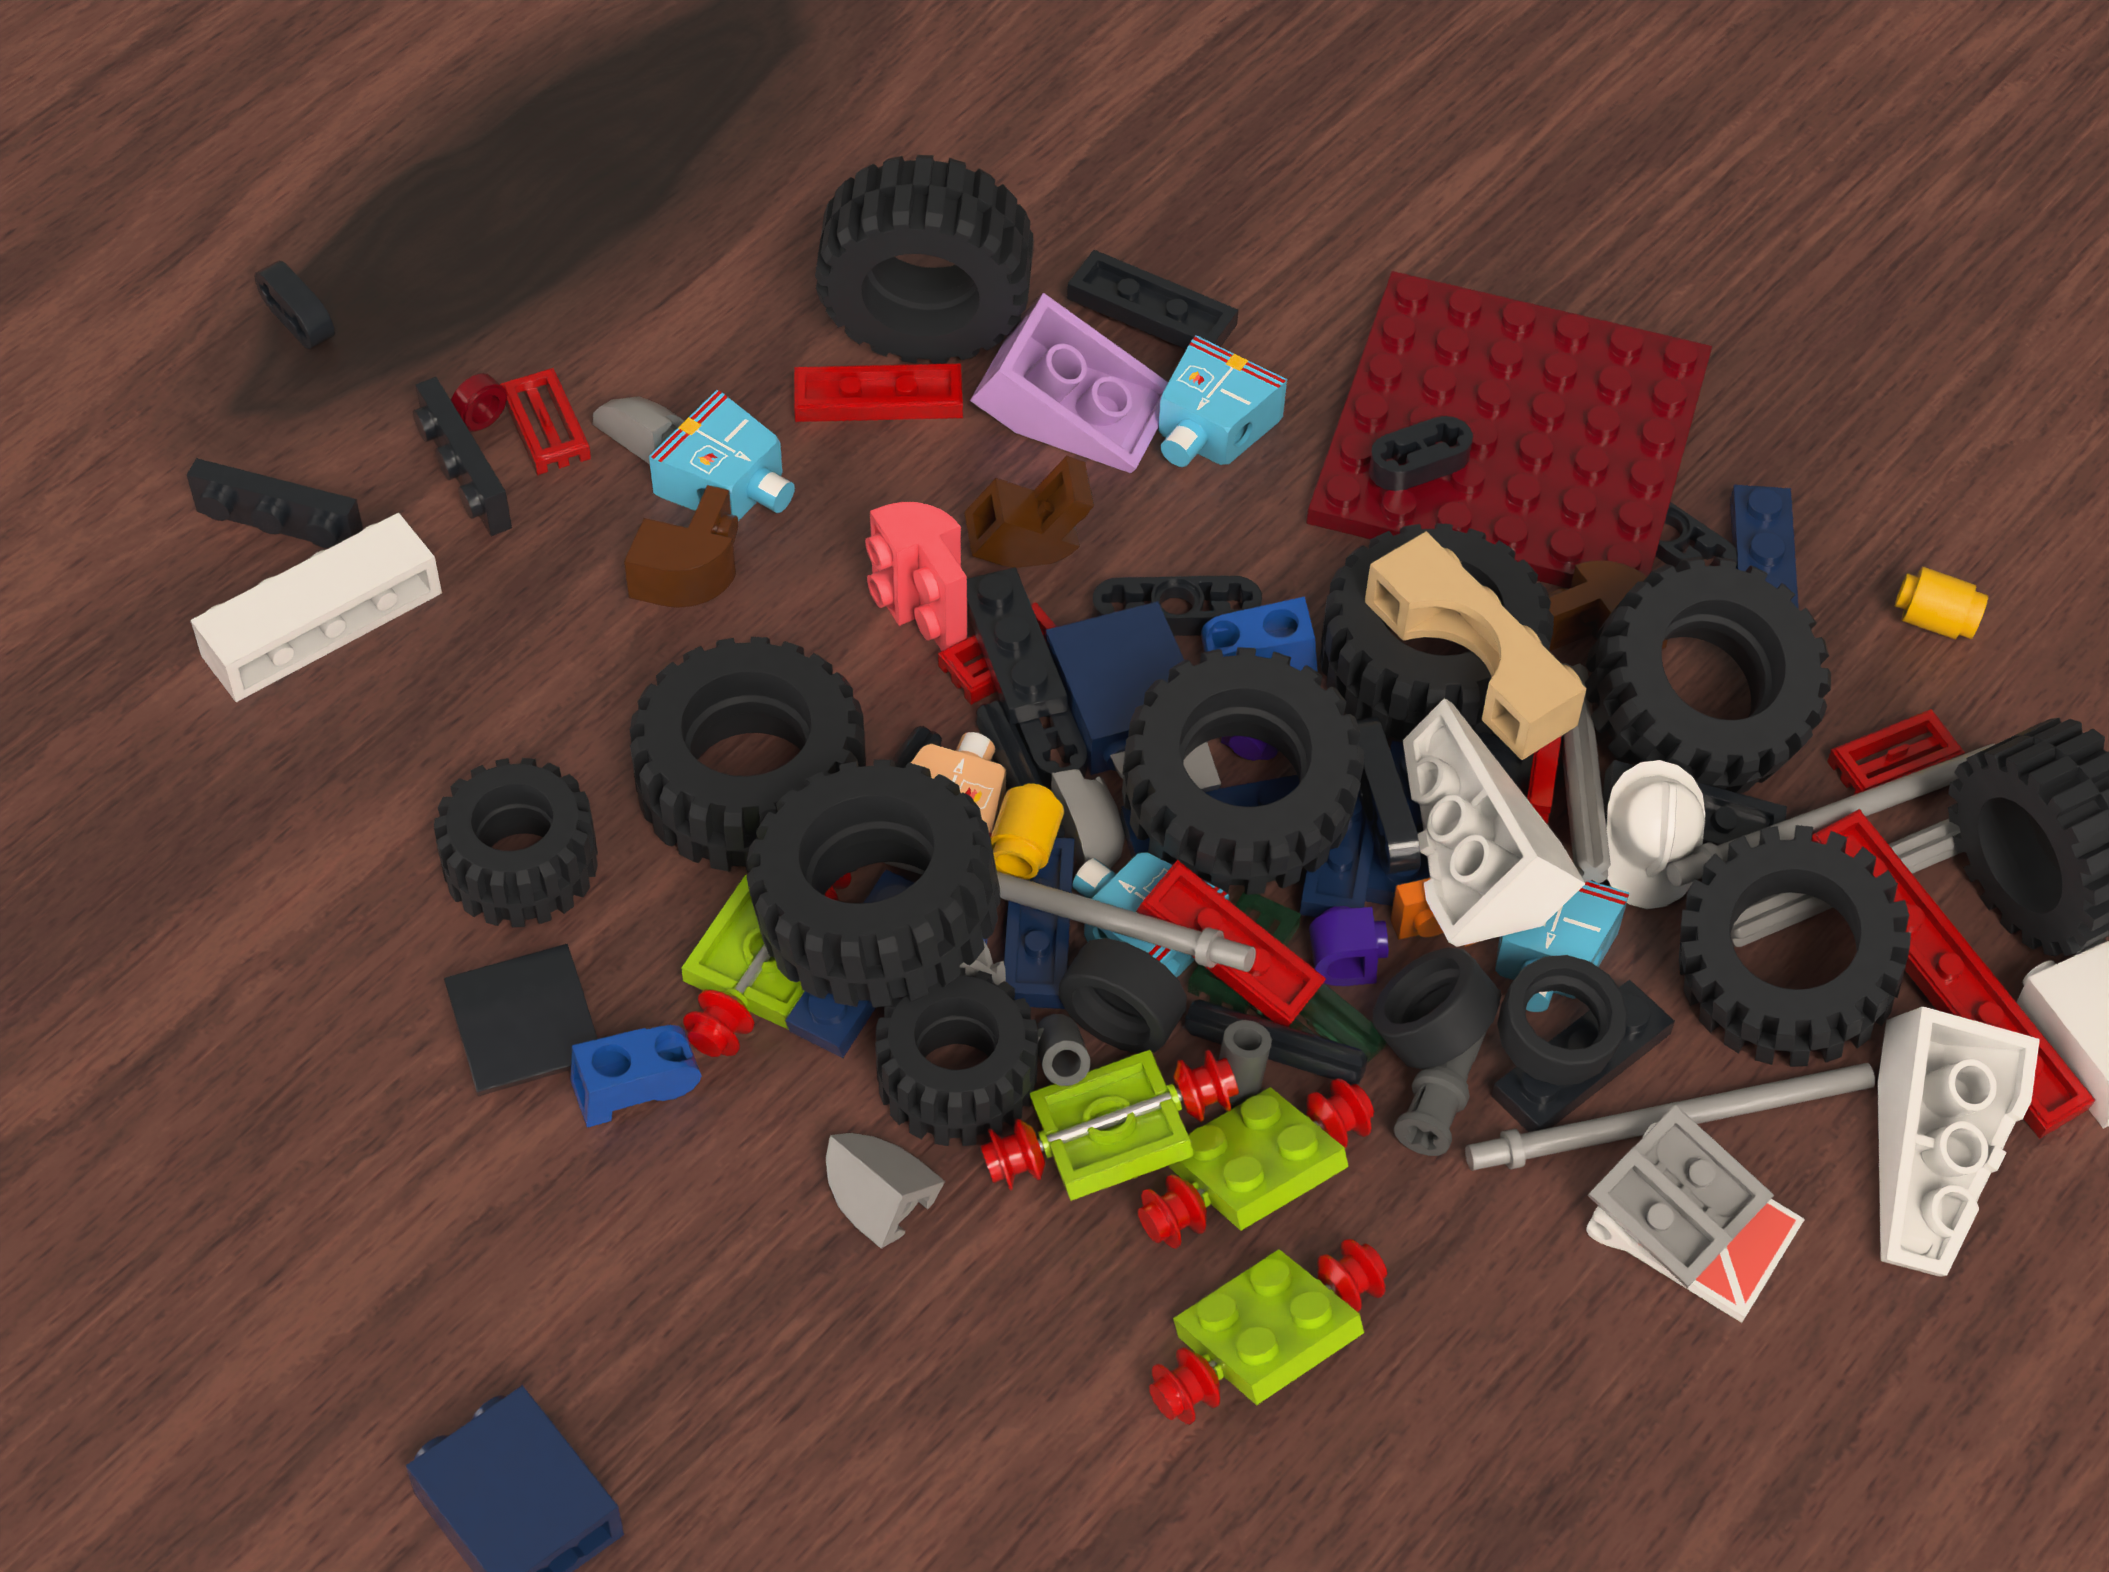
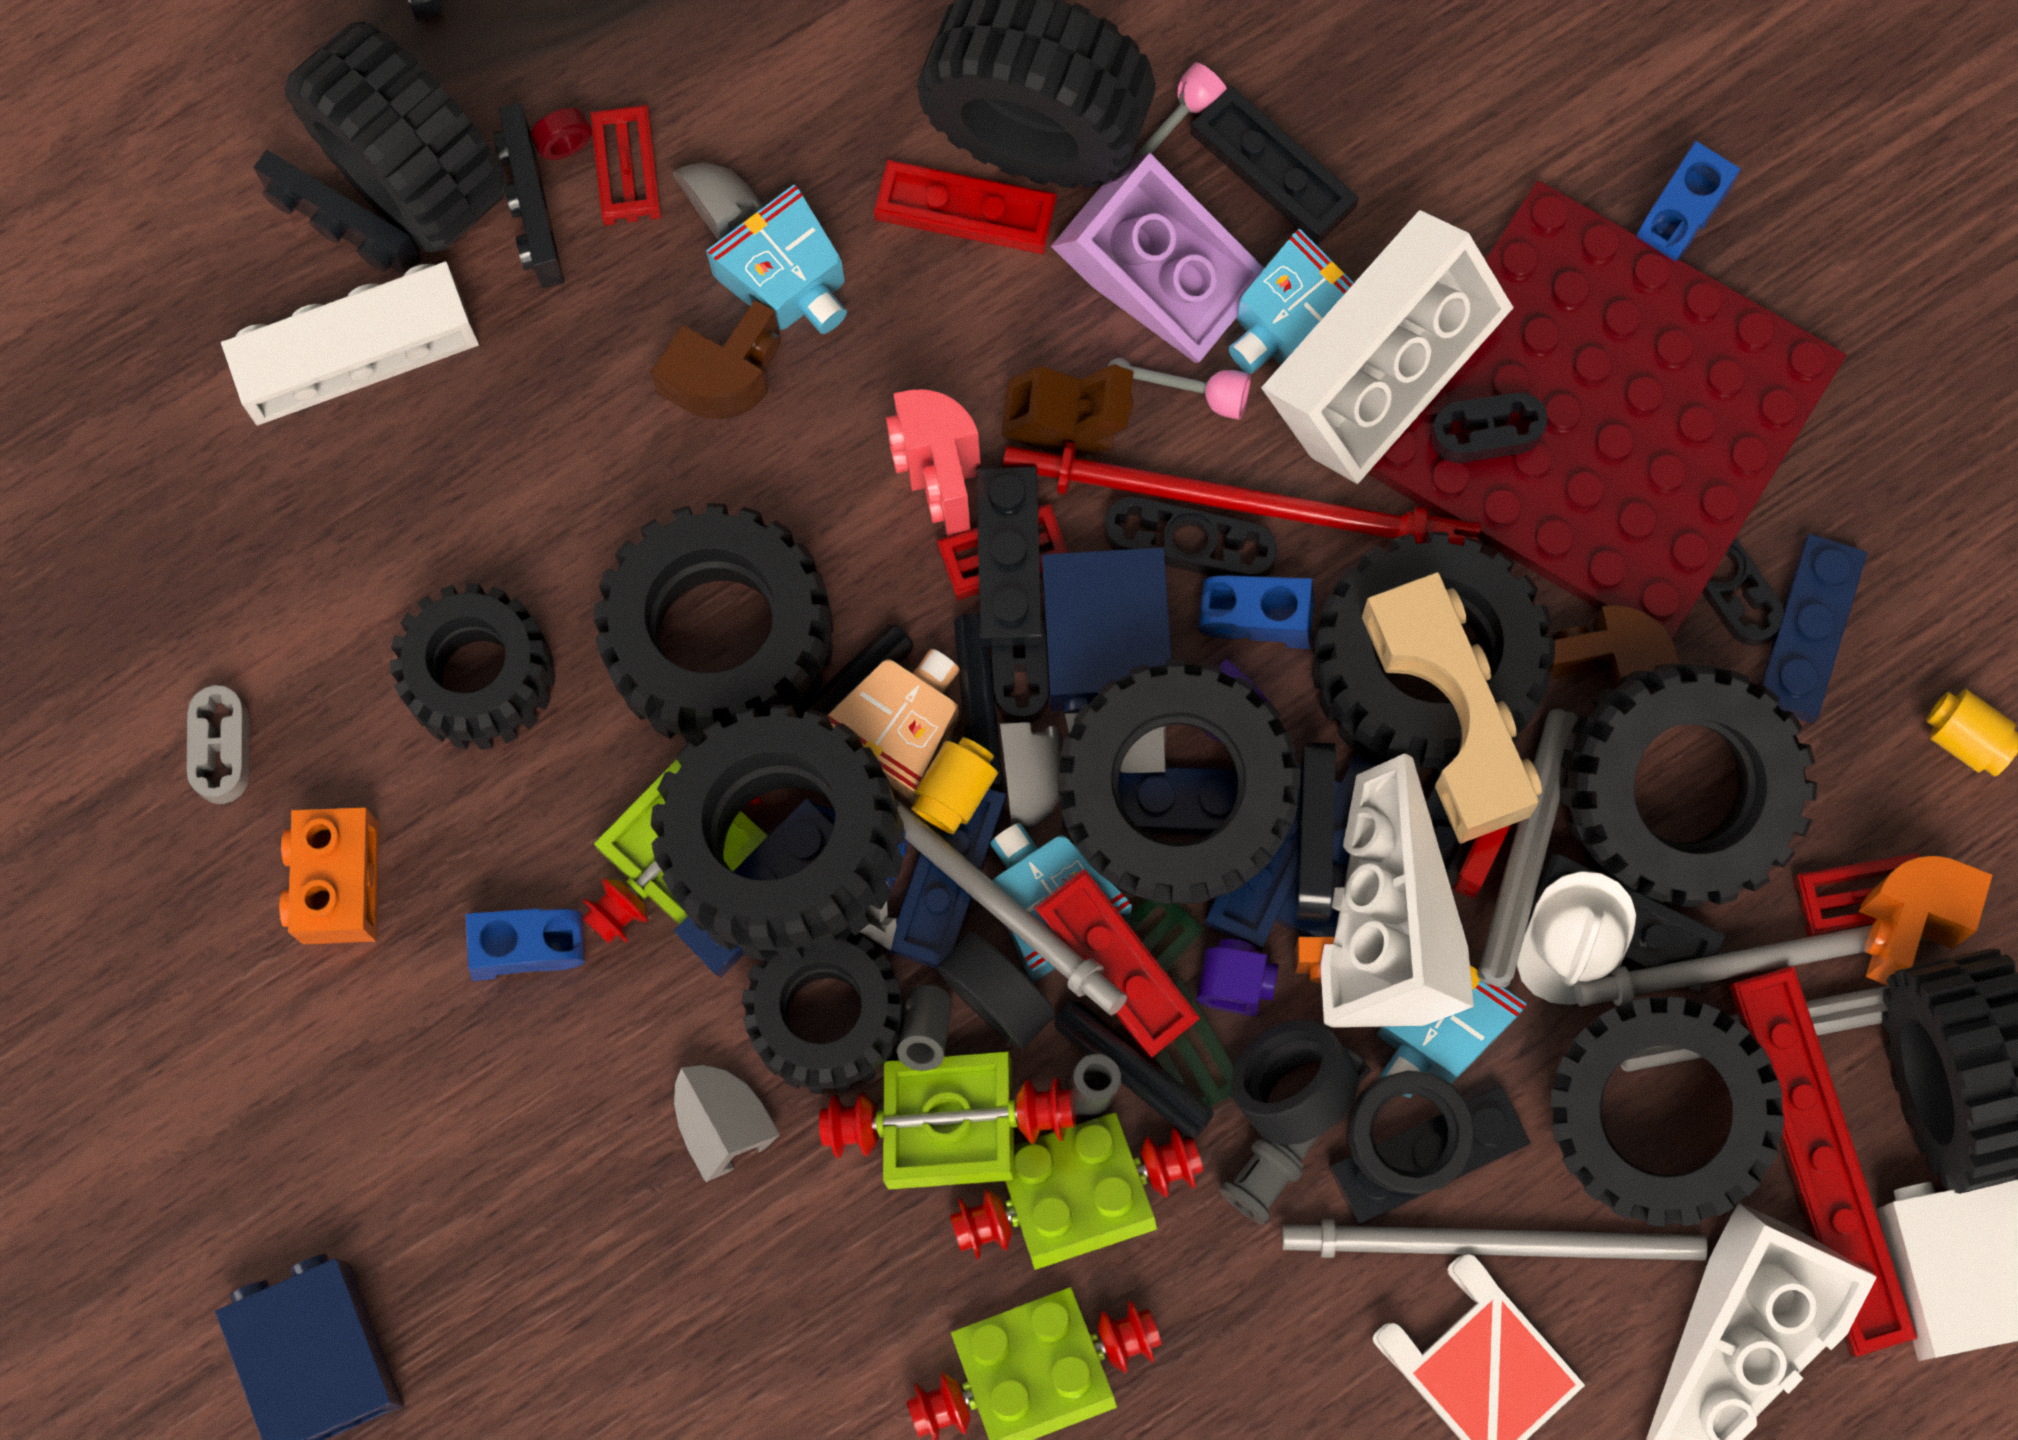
camera: 20 degrees right, 20 degrees up
black slope [444,944,597,1096] -> none
light grey slope [1588,1104,1774,1288] -> none
none -> light grey beam [187,685,250,804]
none -> orange brick [279,807,379,944]
none -> black tyre [284,21,507,252]
none -> red bar [1003,441,1481,546]
none -> bright pink hinge [1108,358,1251,420]
none -> bright pink hinge [1134,62,1227,157]
none -> white brick [1261,210,1513,484]
none -> blue leg [1636,141,1741,262]
none -> orange brick [1859,856,1993,986]

